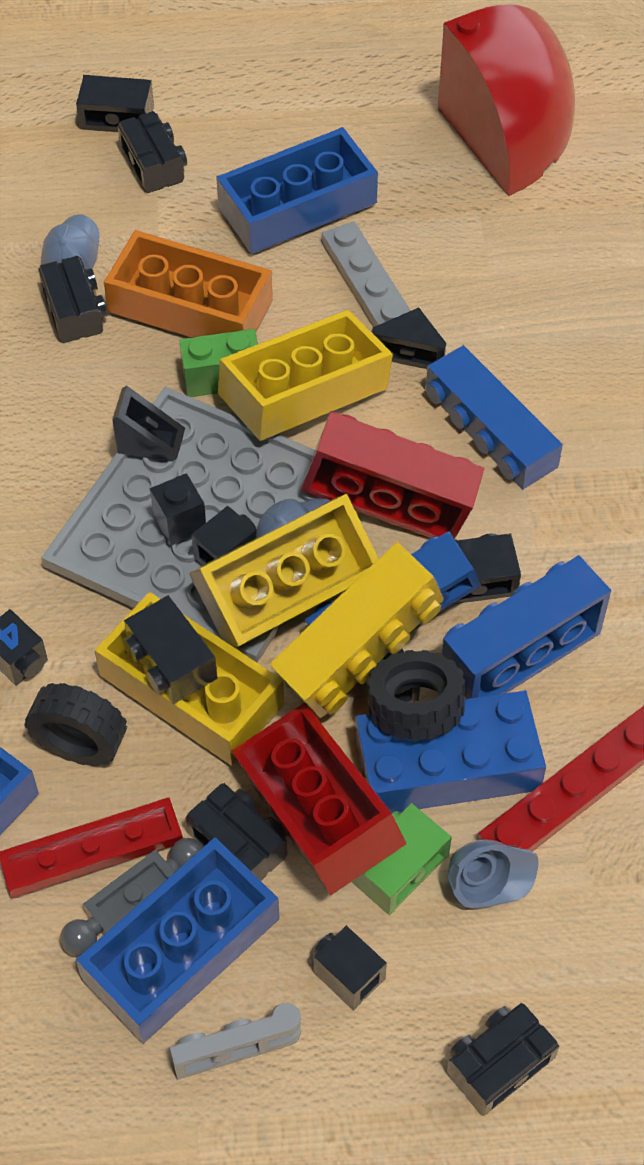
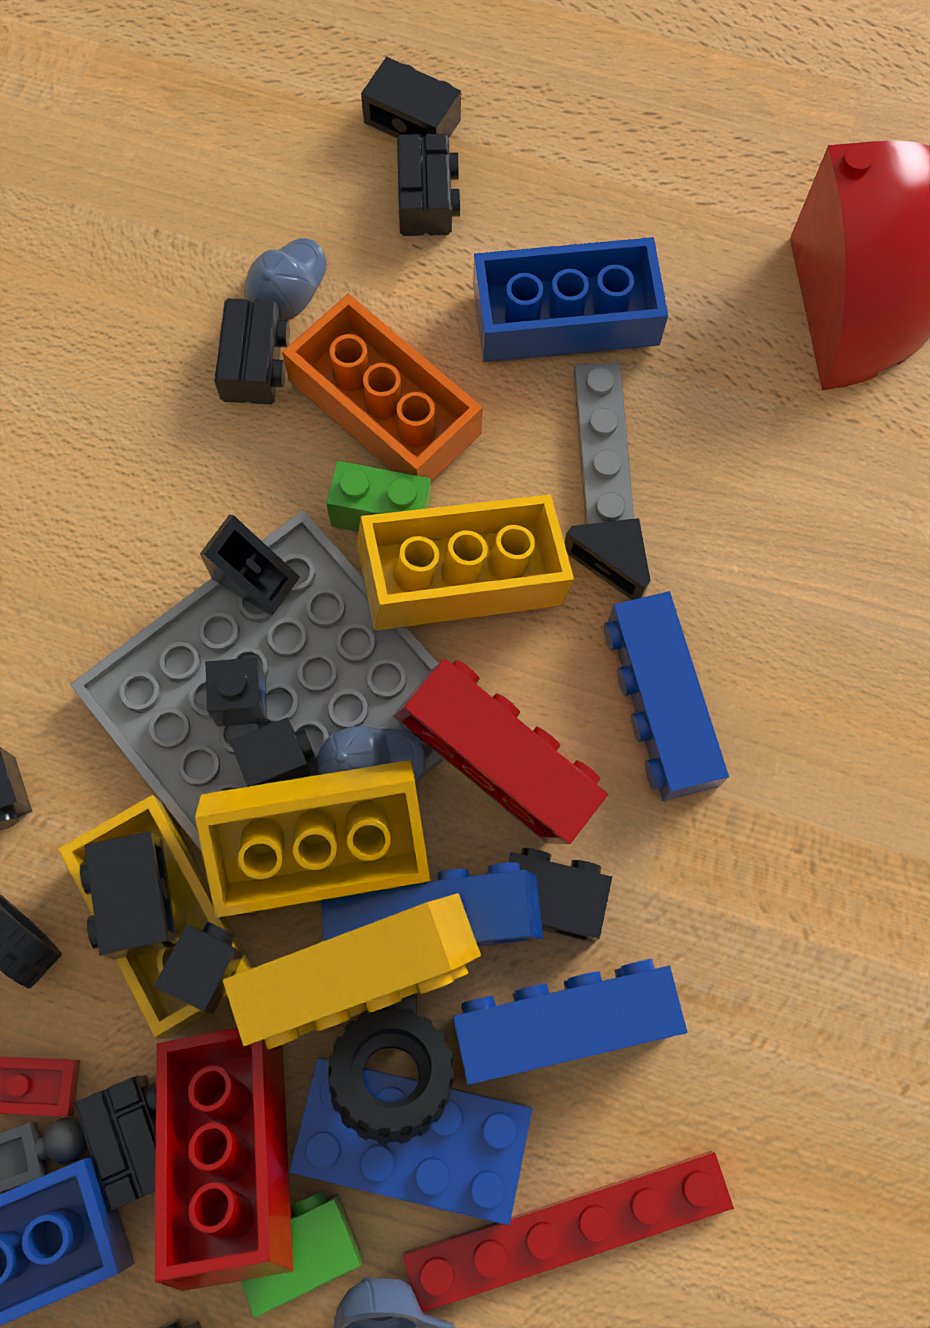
camera: 20 degrees right, 15 degrees up
none -> black brick [154,921,245,1014]

